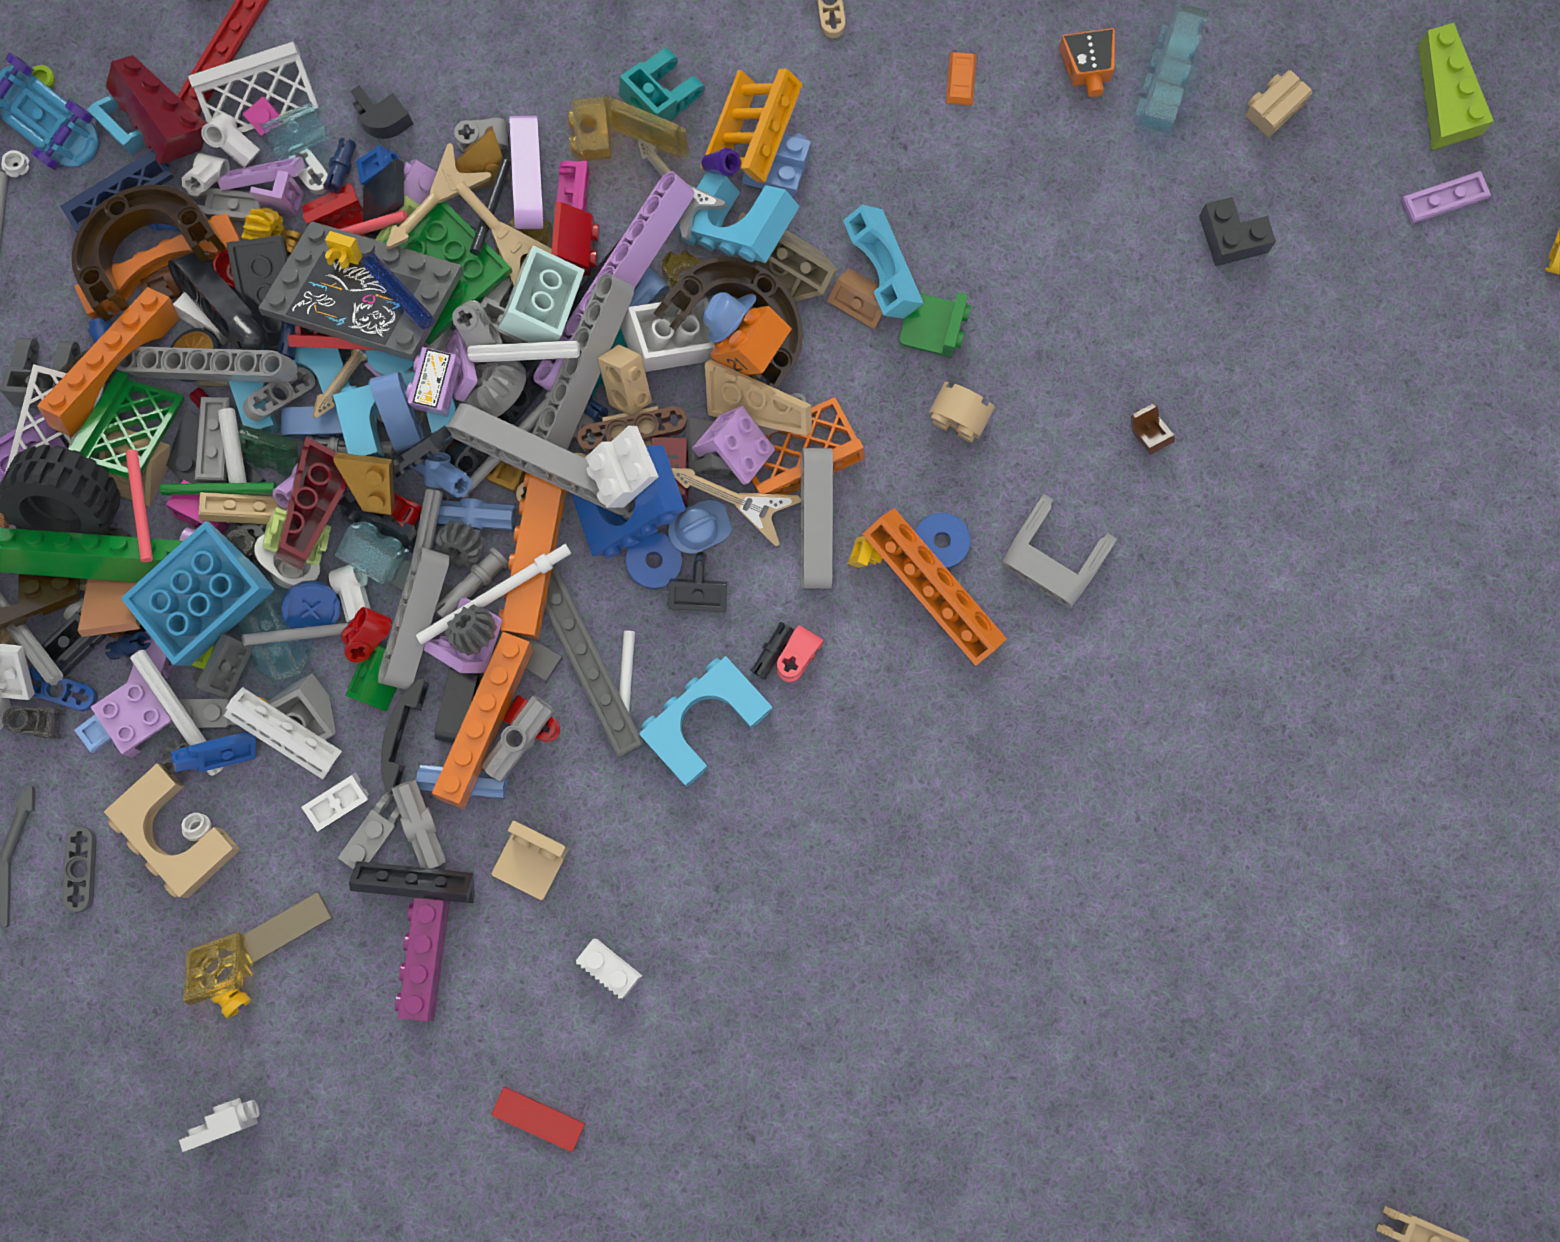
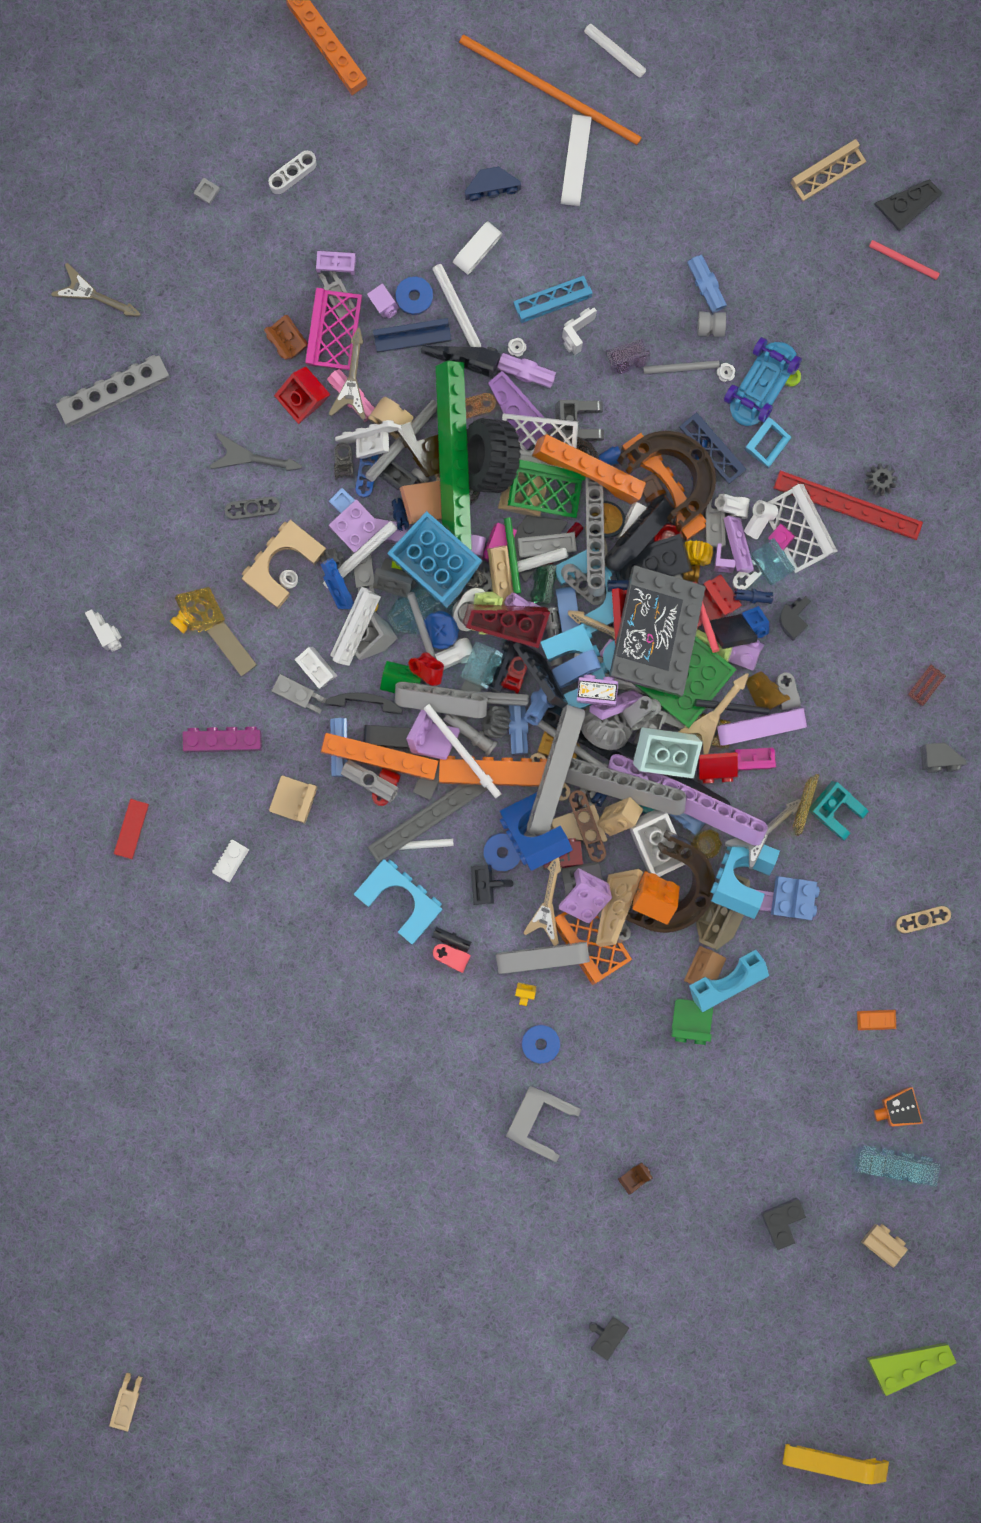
camera: 75 degrees right, 5 degrees up
dark red wedge [106,55,207,165] -> none
coral bar [126,450,153,562] -> none
yellow tile [325,231,362,269] -> none
pearl gold wing [334,452,395,515] -> none
black fence [349,861,475,903] -> none
clear blue axle [362,252,435,330] -> none
tan piece [386,143,491,250] -> none
light grey piece [392,779,446,869] -> none
dark grey gear [444,604,498,656] -> none
white axle [467,341,580,362] -> none
clear yellow brick [568,97,611,162] -> none
white plate [585,426,659,508] -> none
medium blue piece [668,500,732,554] -> none
light orange fence [700,68,803,183] -> none
dark purple cone [701,148,741,177] -> none
medium blue piece [703,293,756,343] -> none
orange brick [863,508,1007,666] -> none
tan brick [929,382,995,443] -> none
lavender tile [1401,171,1491,224] -> none
none -> black plate [589,1317,629,1361]

